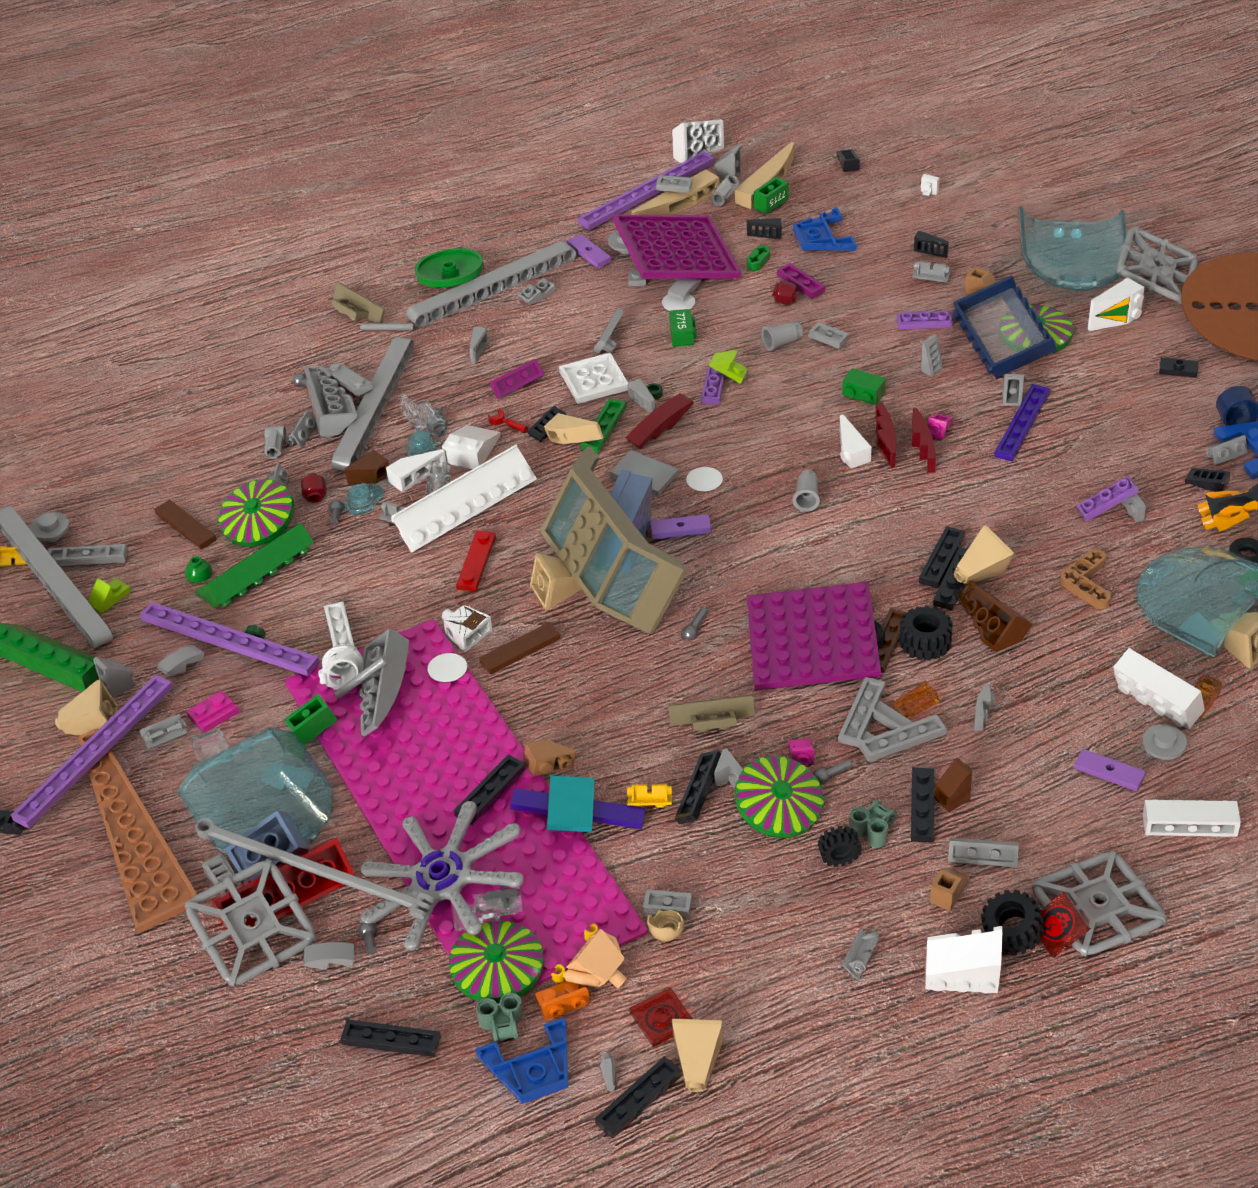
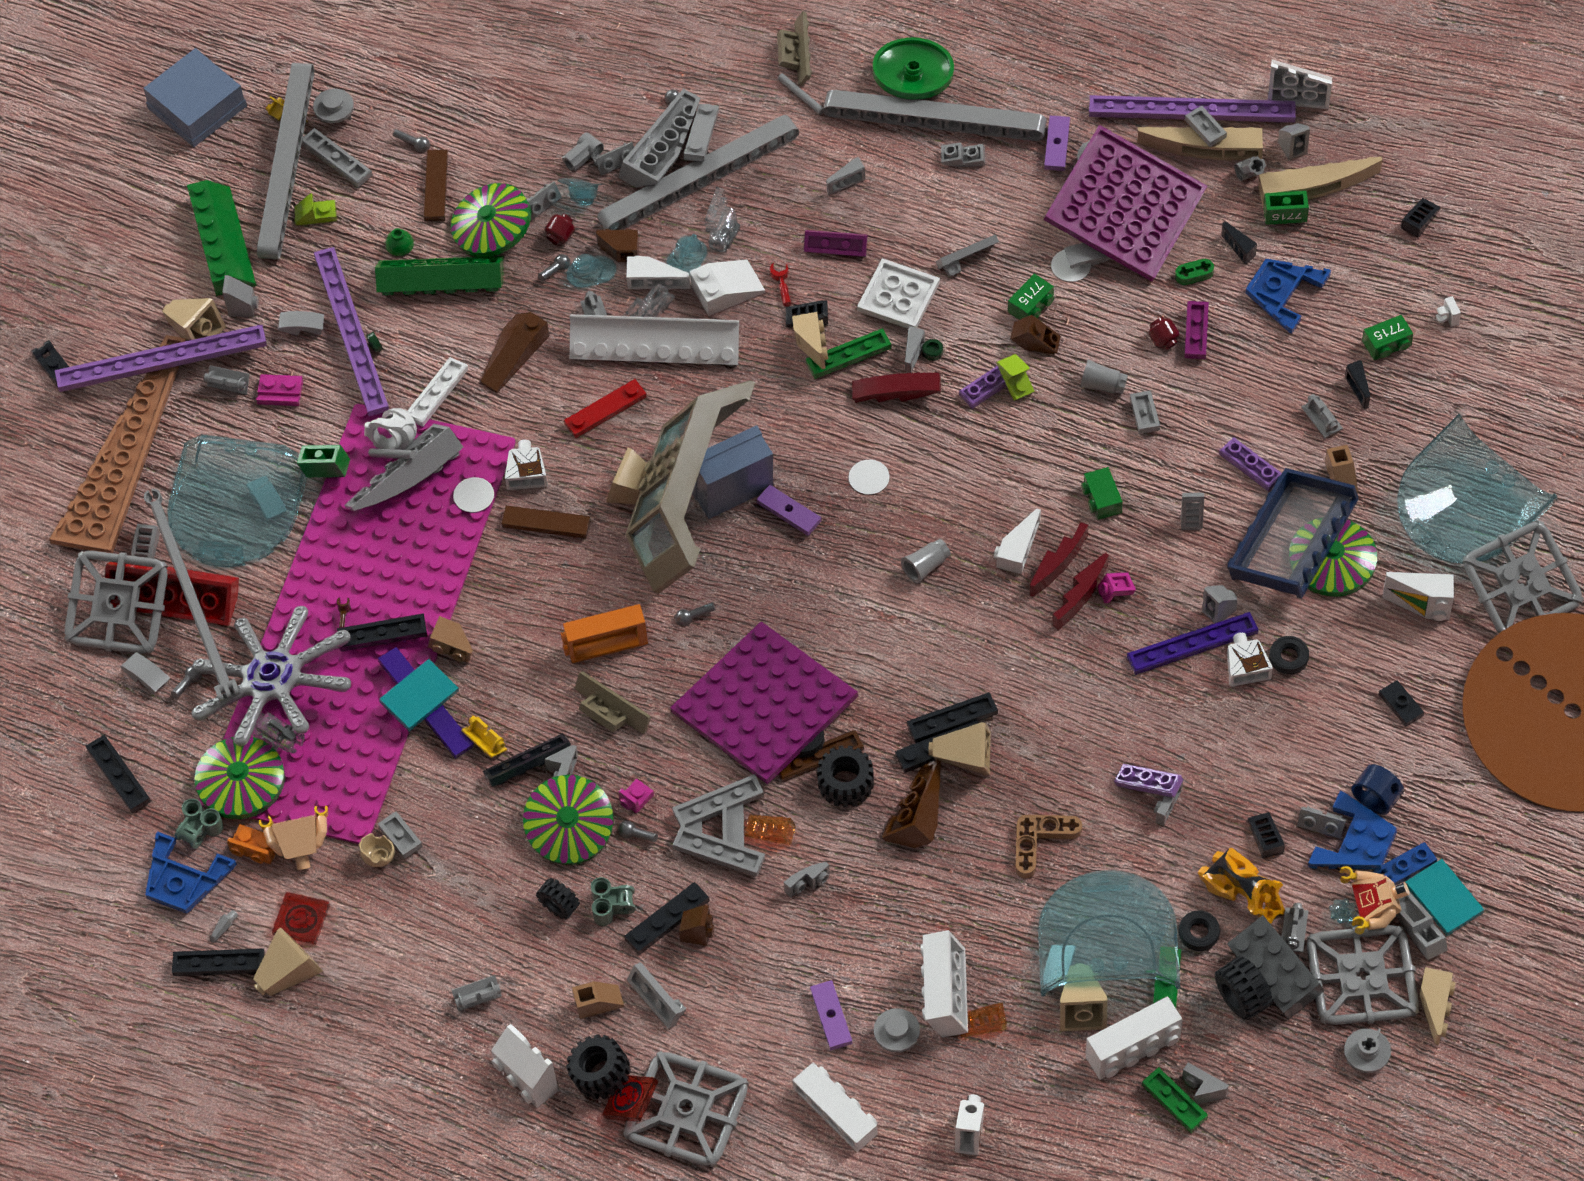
camera: 45 degrees right, 15 degrees up
clear piece [191,728,231,772] -> none
sand blue slope [225,810,310,882] -> none
light grey tile [610,450,679,496] -> none
none -> reddish brown hand [337,598,351,628]
none -> flat silver bar [393,129,430,152]
none -> reddish brown wedge [480,312,550,393]
none -> clear light blue piece [557,178,602,205]
none -> orange piece [560,604,648,663]
none -> reddish brown slope [1010,315,1061,354]
none -> torso [1227,633,1273,687]
none -> black tyre [1269,636,1309,675]
none -> green brick [1362,314,1413,360]

